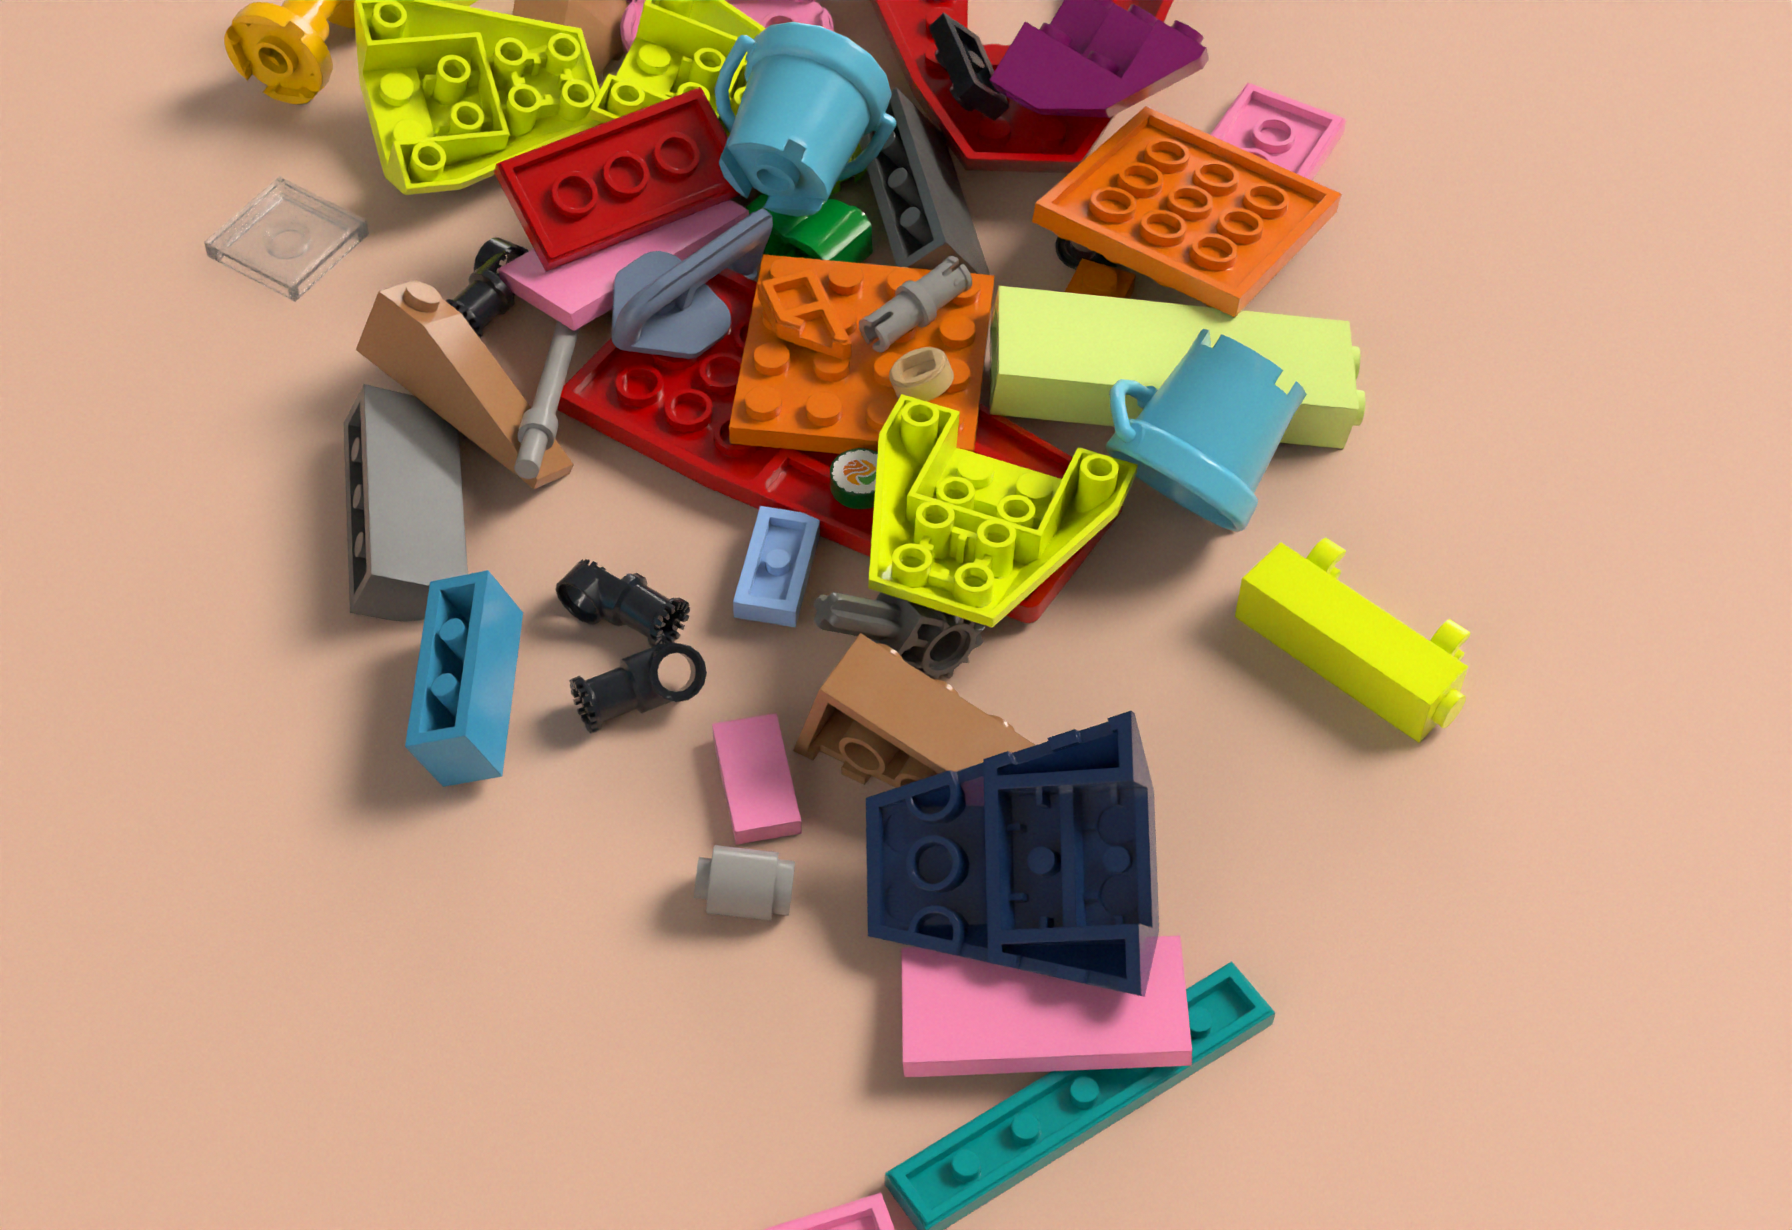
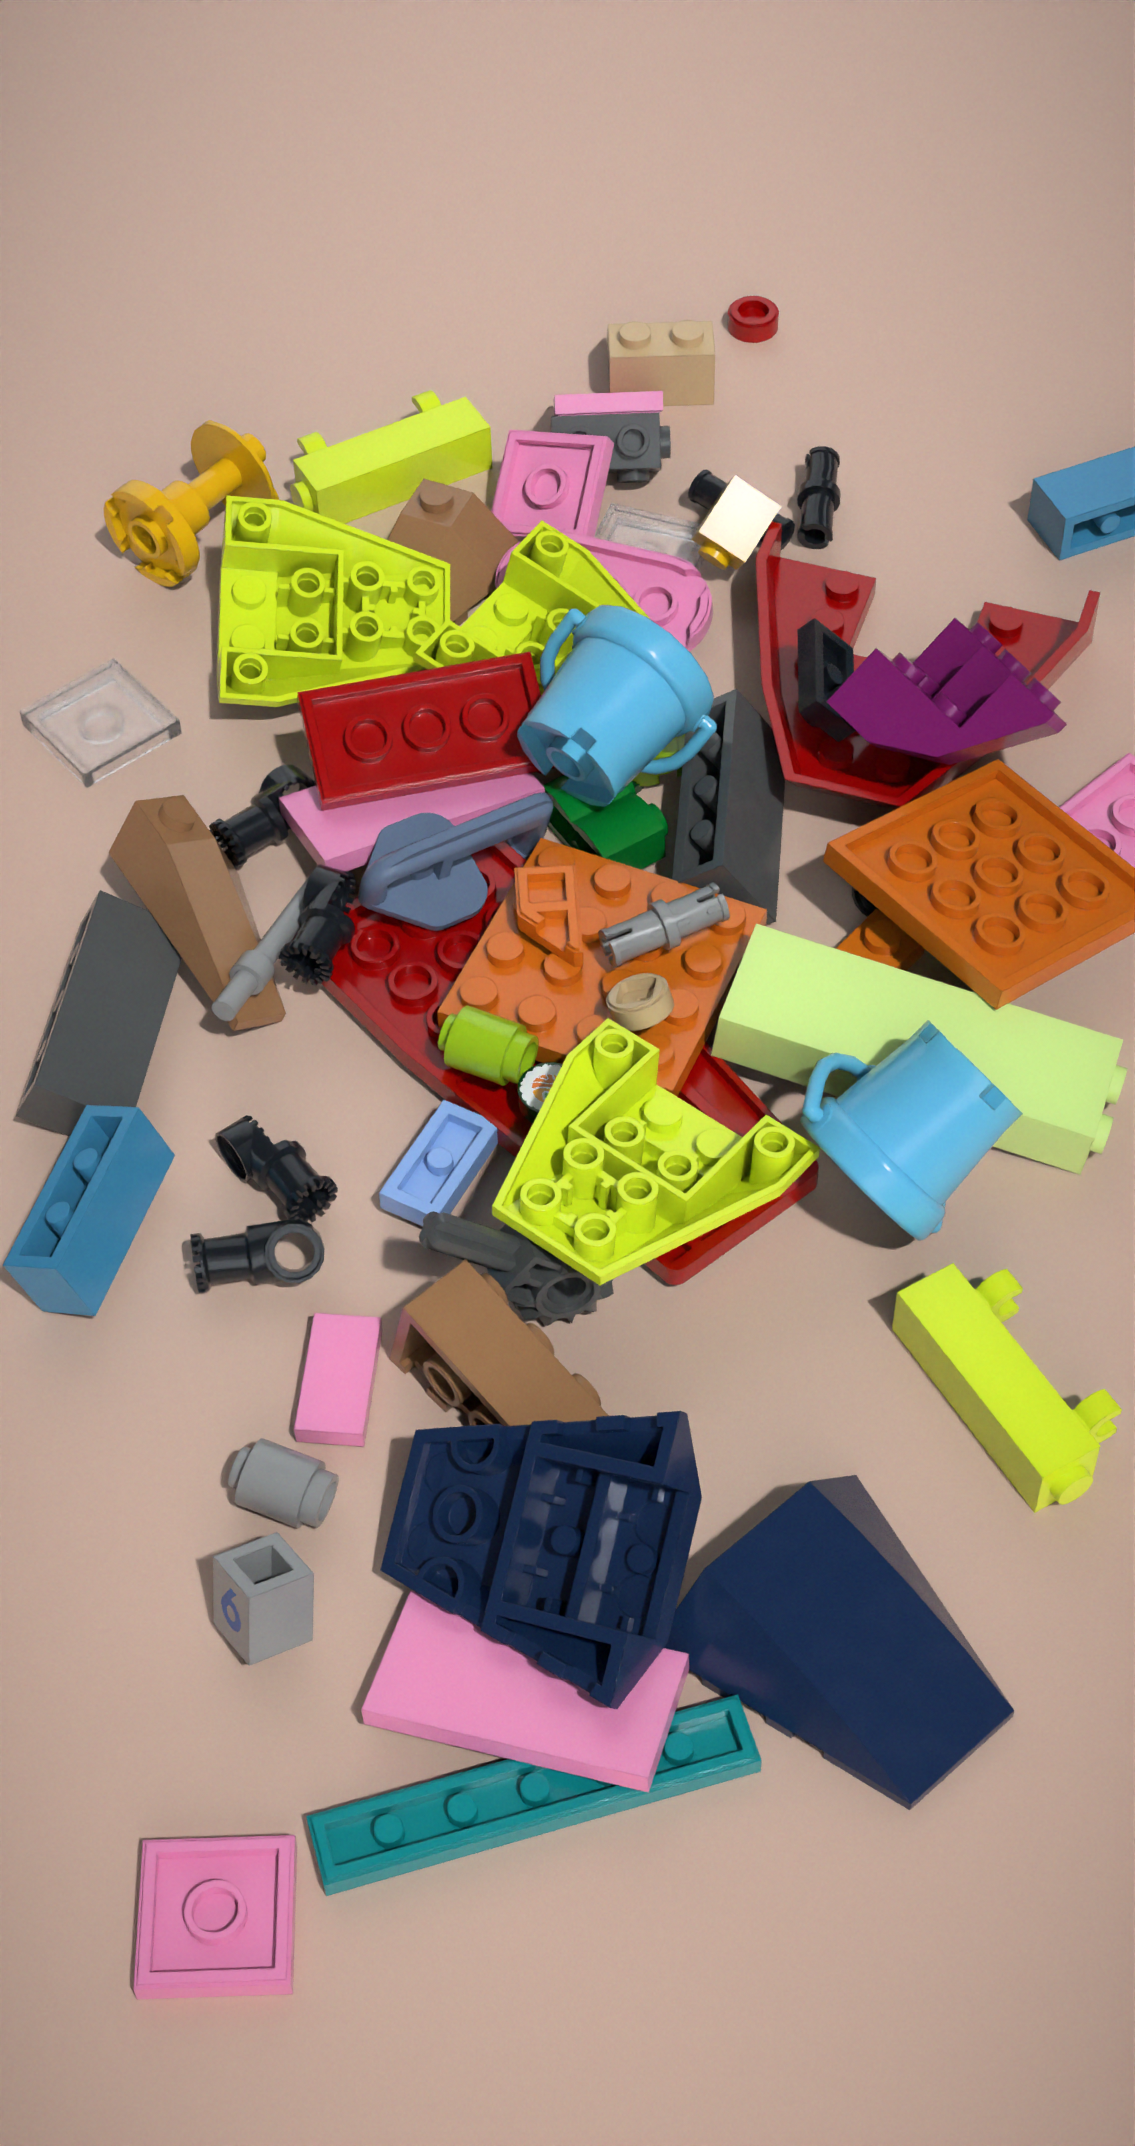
camera: 20 degrees right, 0 degrees up
none -> light grey brick [213,1532,314,1666]
none -> black connector [279,864,356,986]
none -> lime brick [438,1005,539,1086]
none -> dark blue wedge [664,1475,1014,1810]

